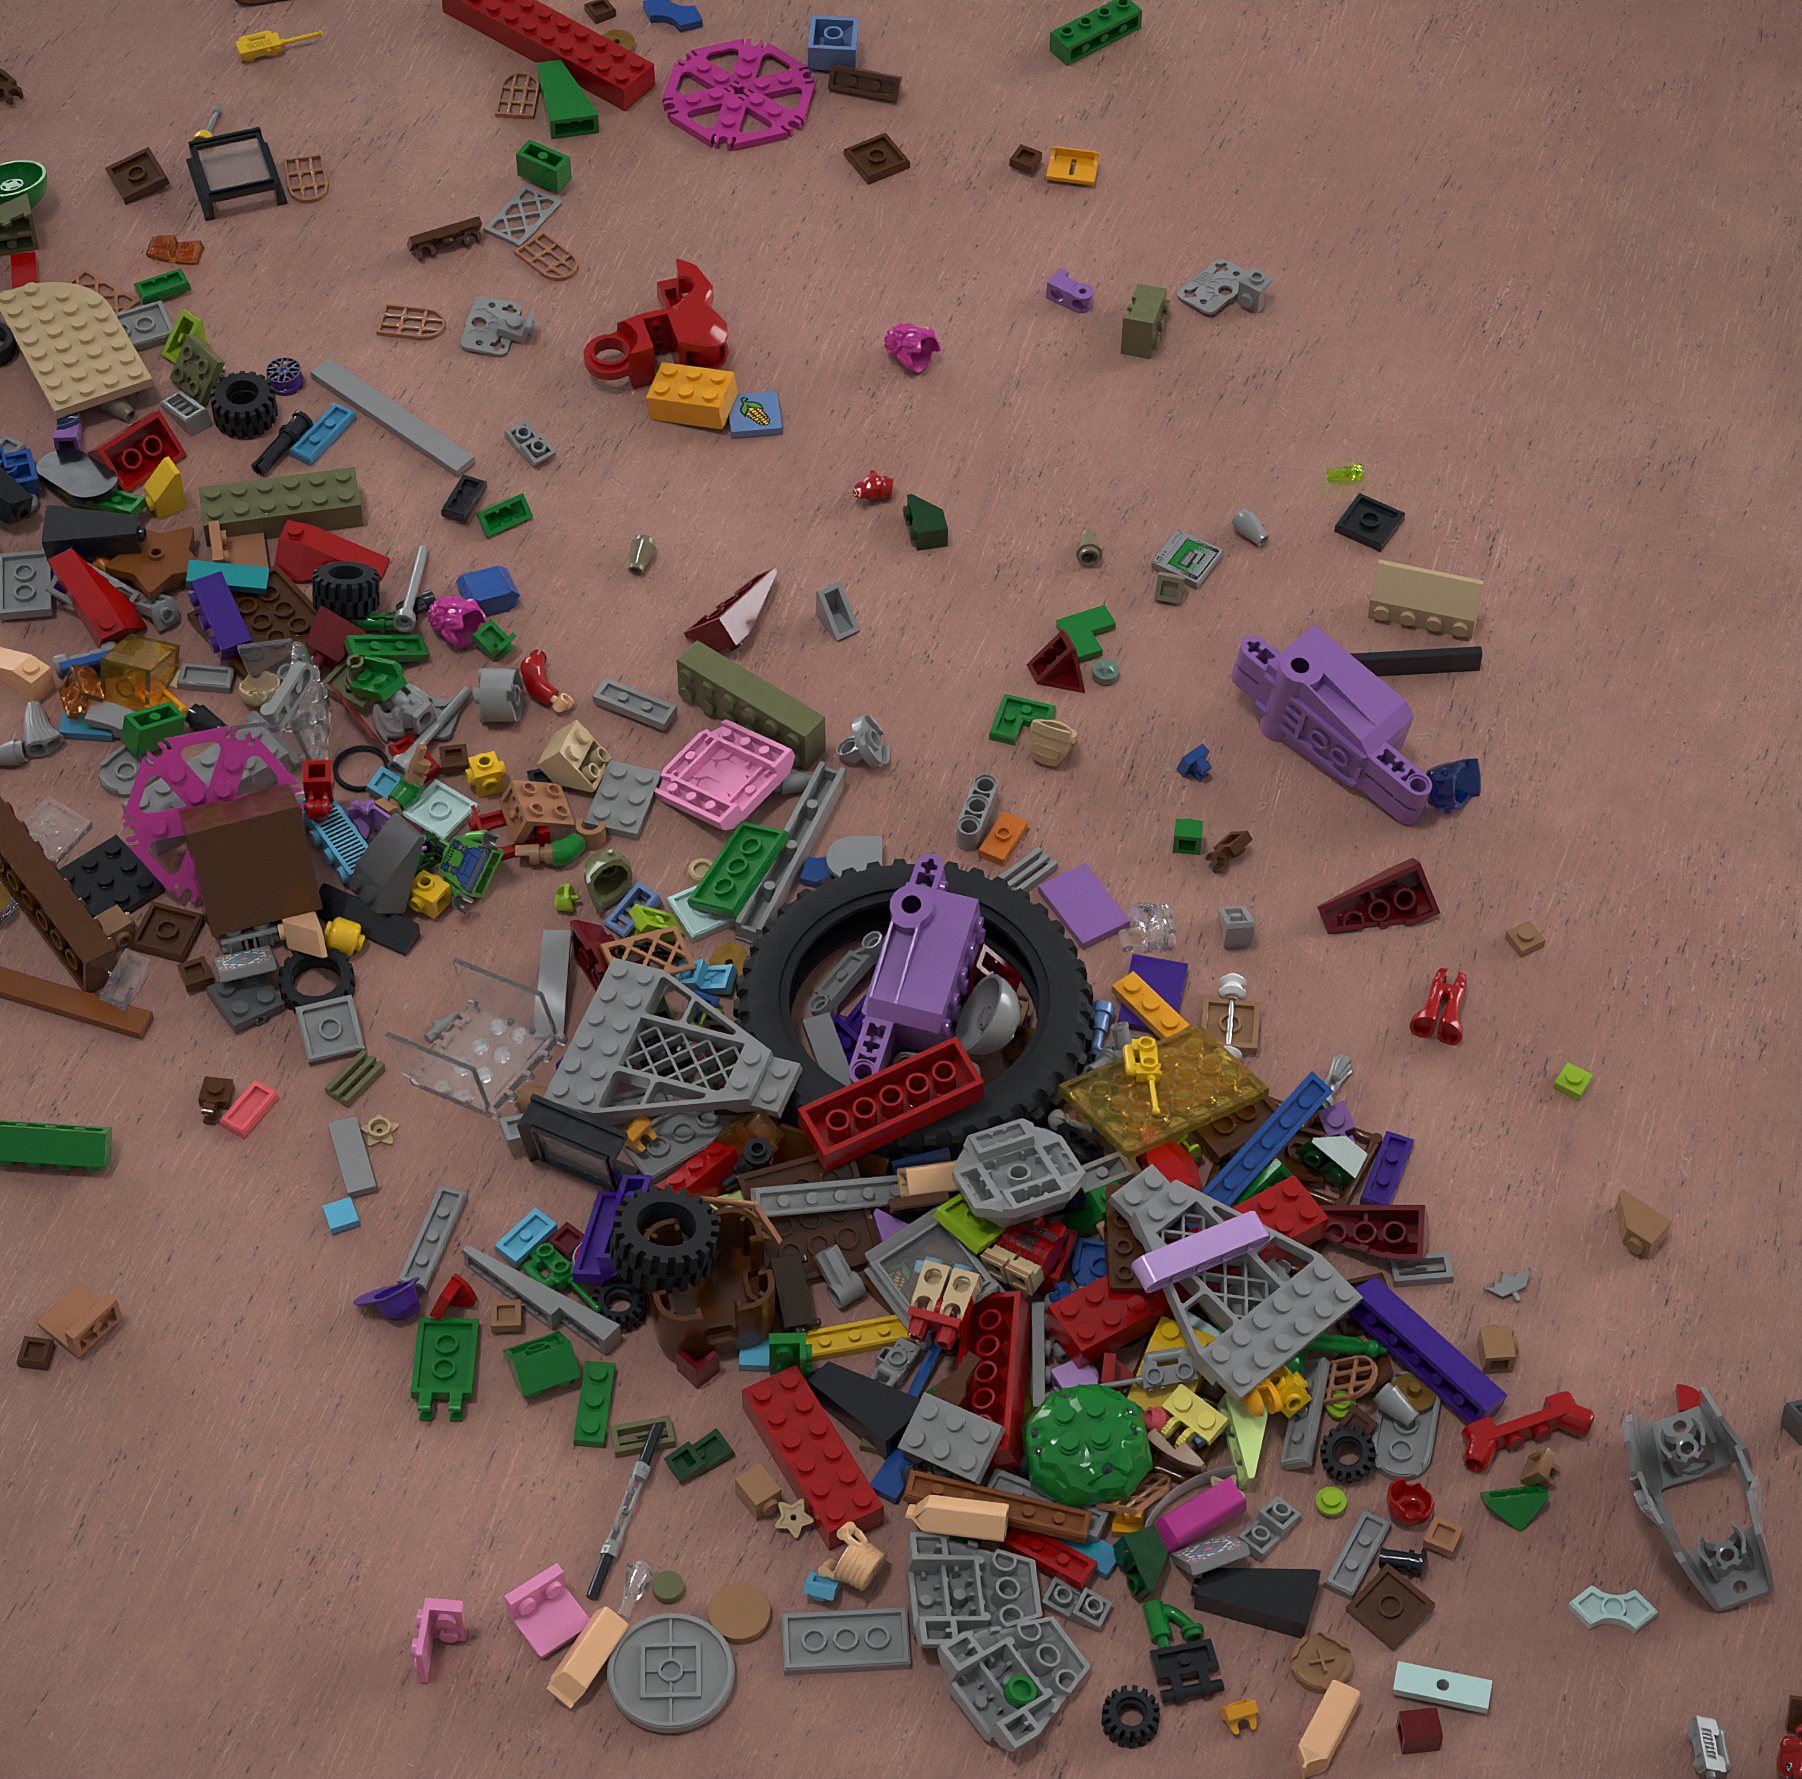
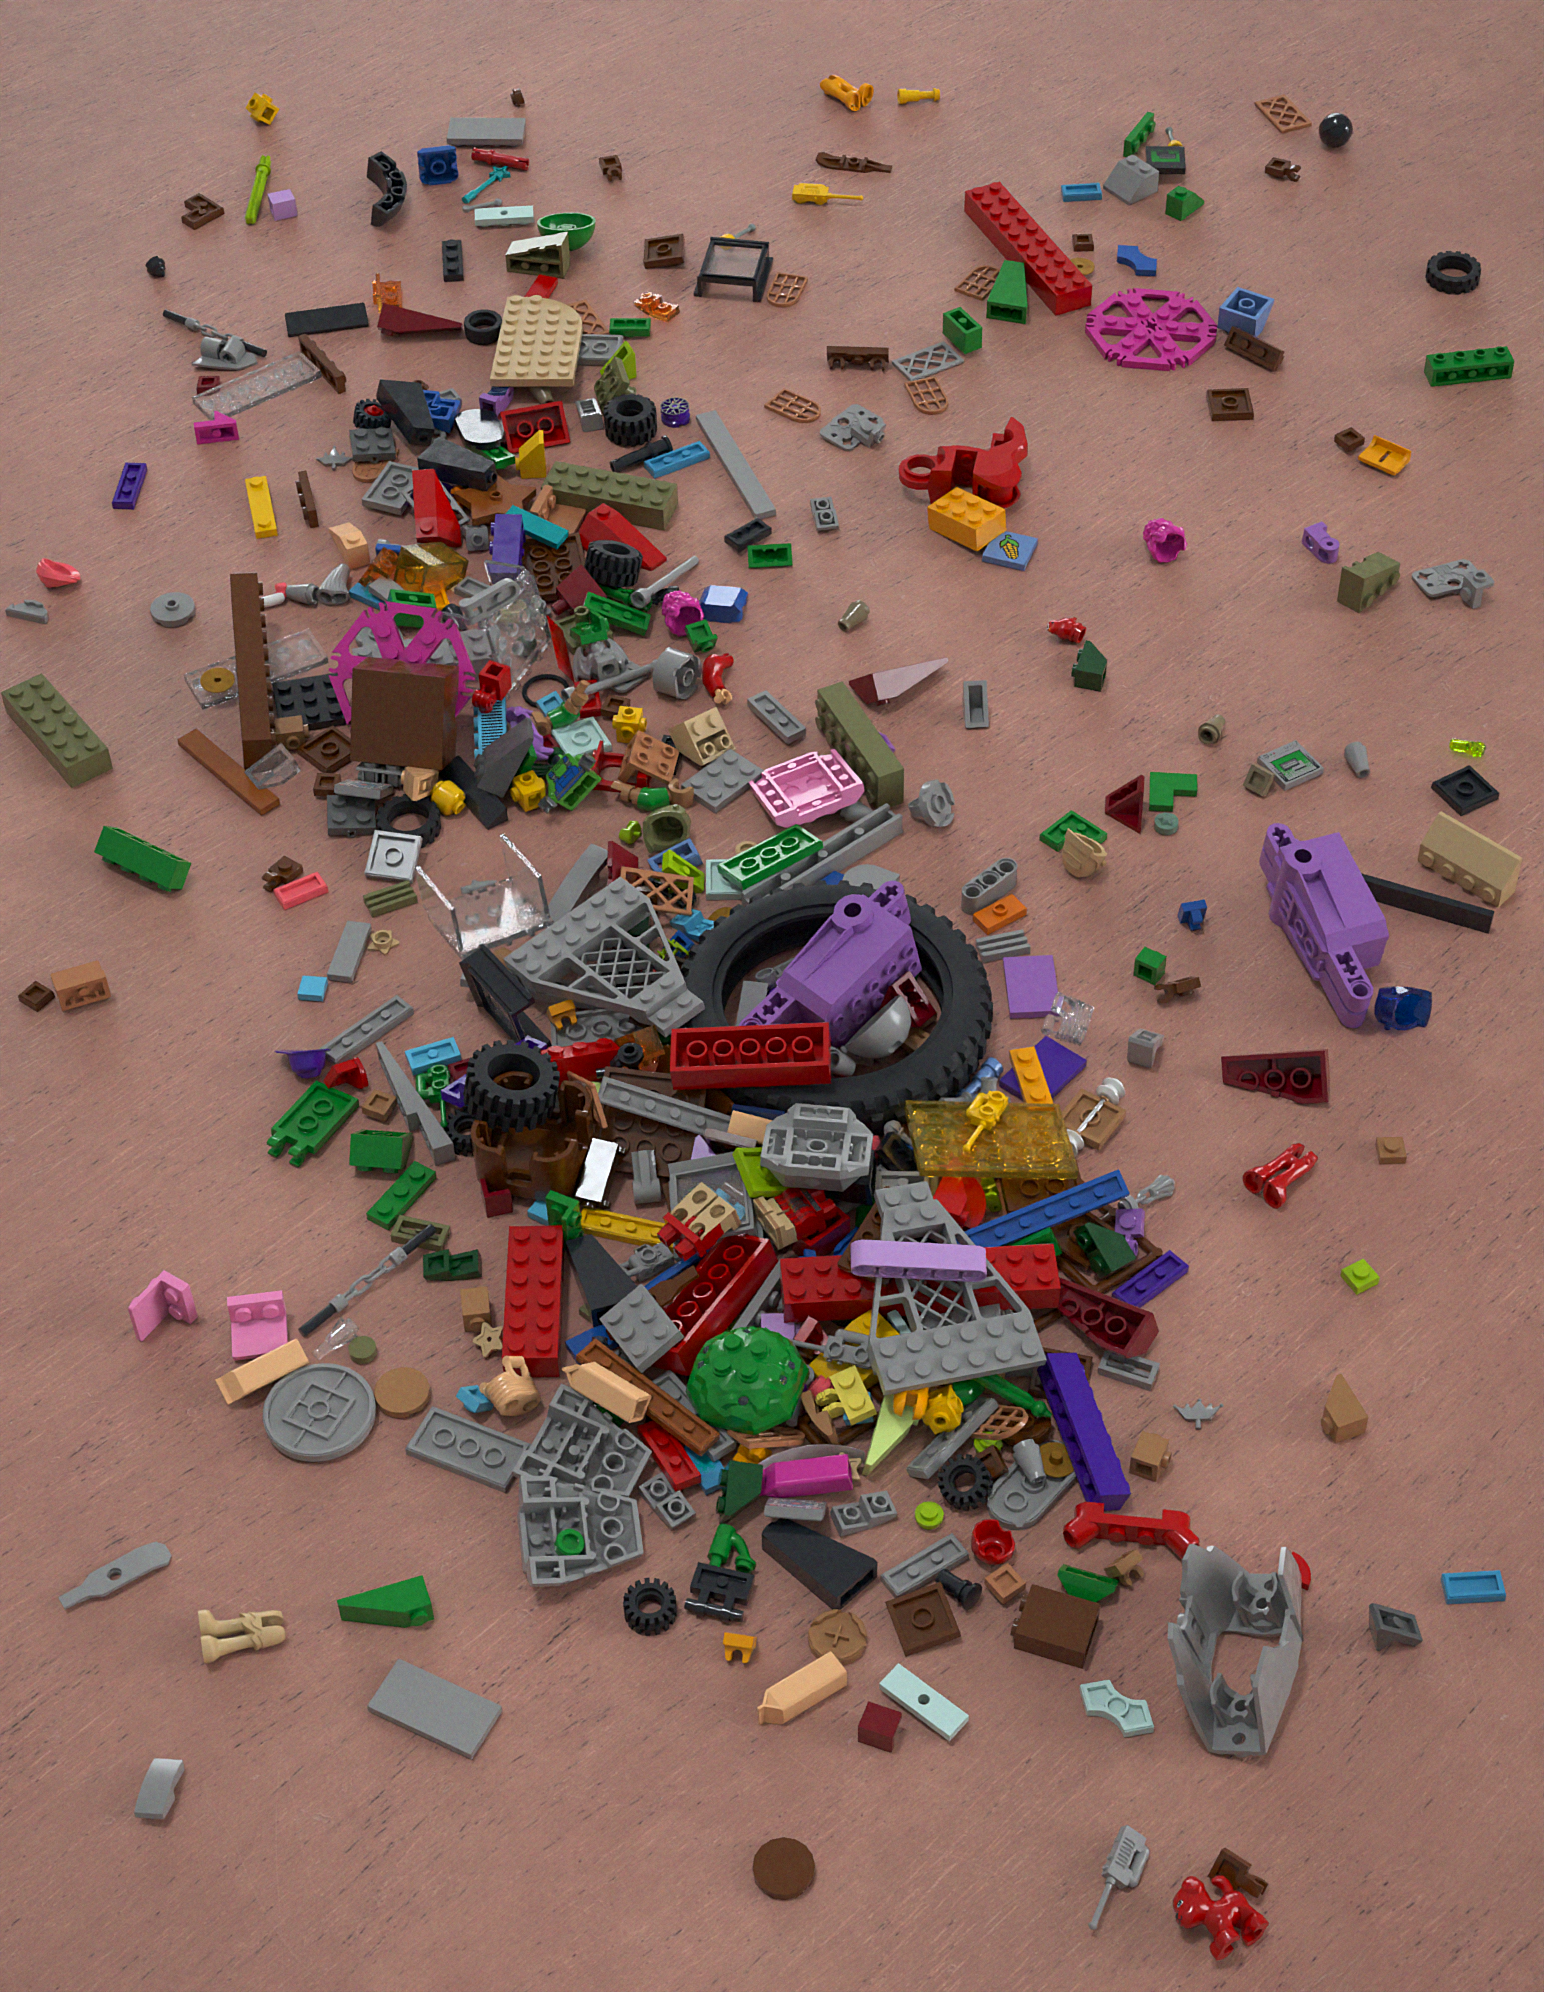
camera: 30 degrees right, 5 degrees down
none -> reddish brown brick [1010,1584,1101,1669]

